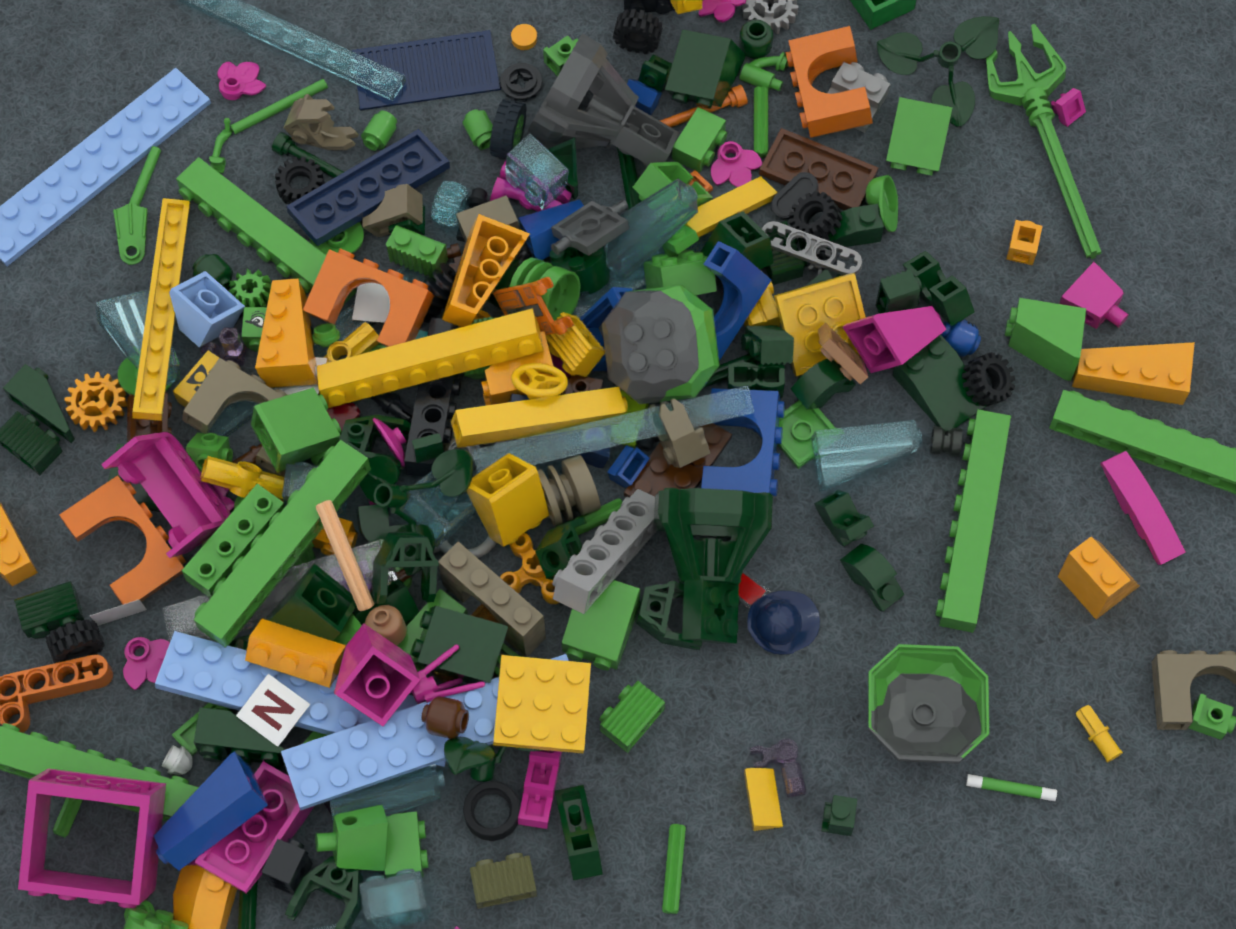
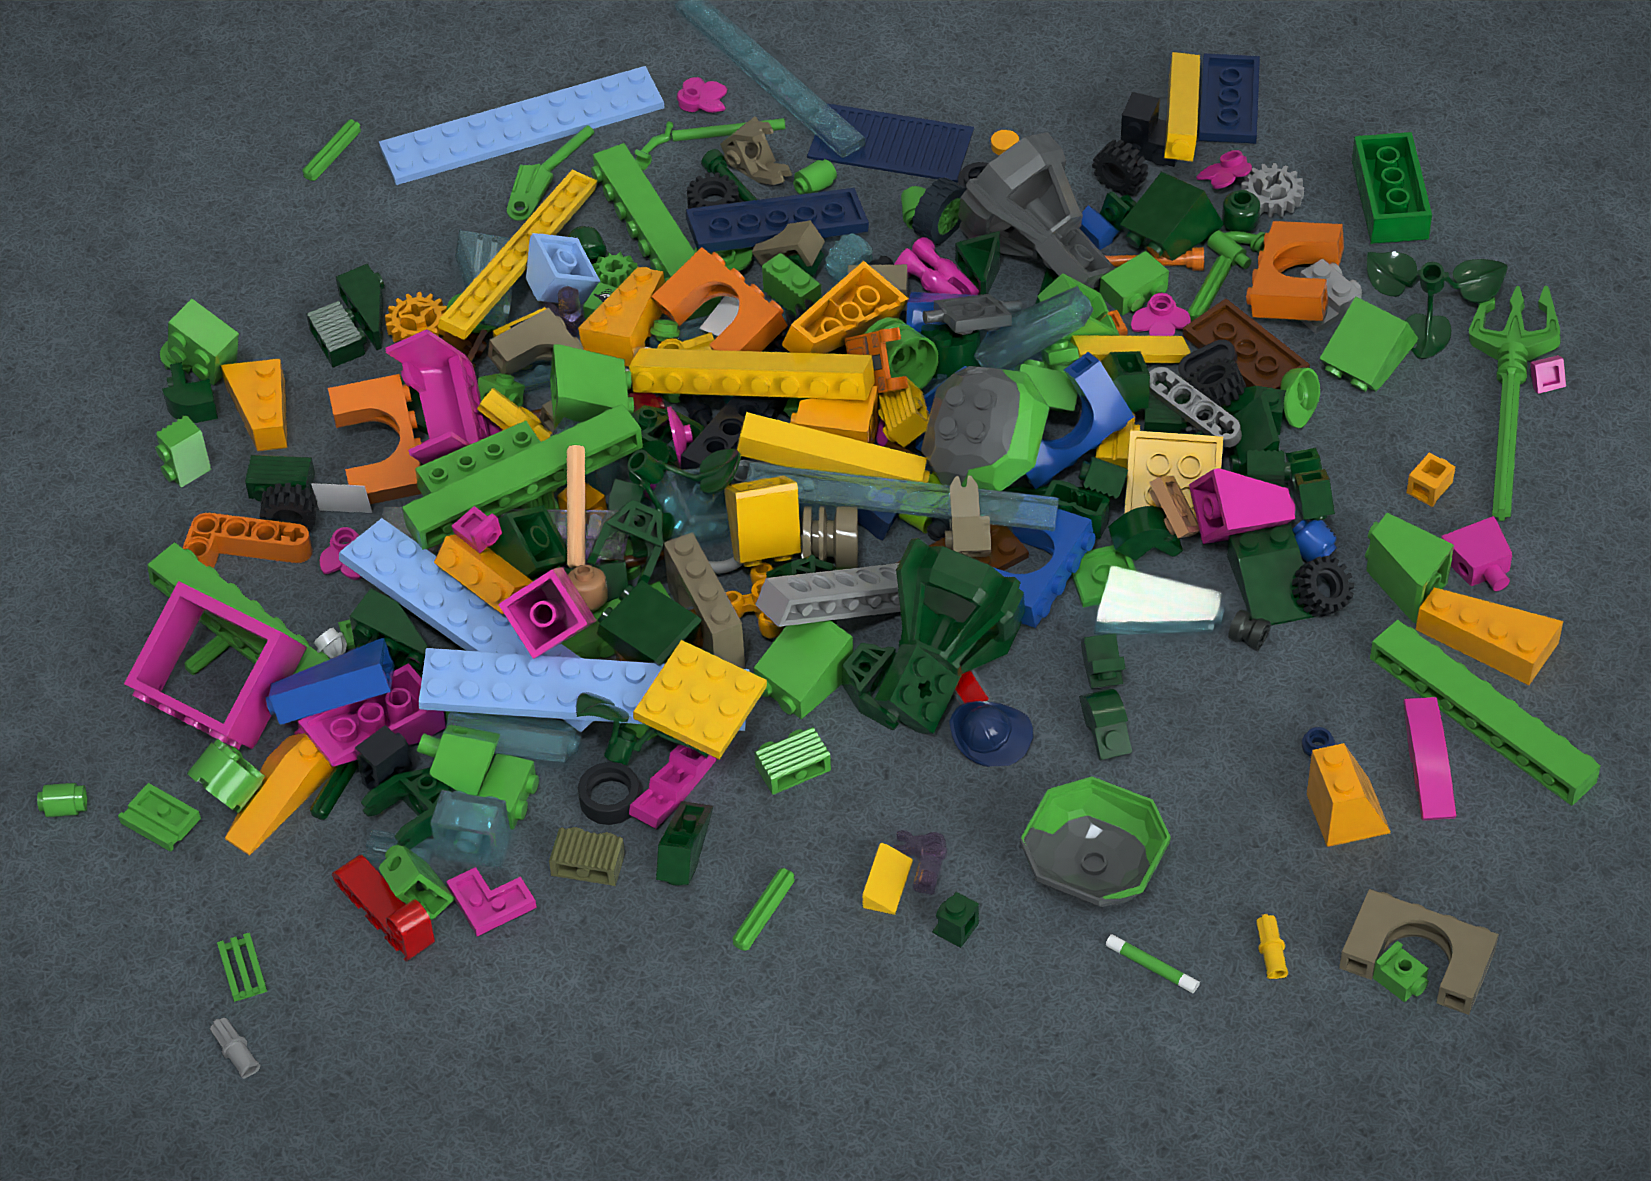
camera: 25 degrees right, 15 degrees down
white sticker [236,674,310,746] -> none
dark pink plant [411,644,485,704] -> none
dark green tile [412,433,444,463] -> none
reddish brown head [421,696,469,739] -> none
clear light blue brick [505,133,569,210] -> none
yellow piece [511,363,568,399] -> none
blue piece [607,445,650,488] -> none
bright green brick [935,409,1011,633] -> none
none -> dark pink bracket [452,506,502,553]
none -> dark green slope [1223,395,1280,476]
none -> dark blue plate [1302,727,1335,756]

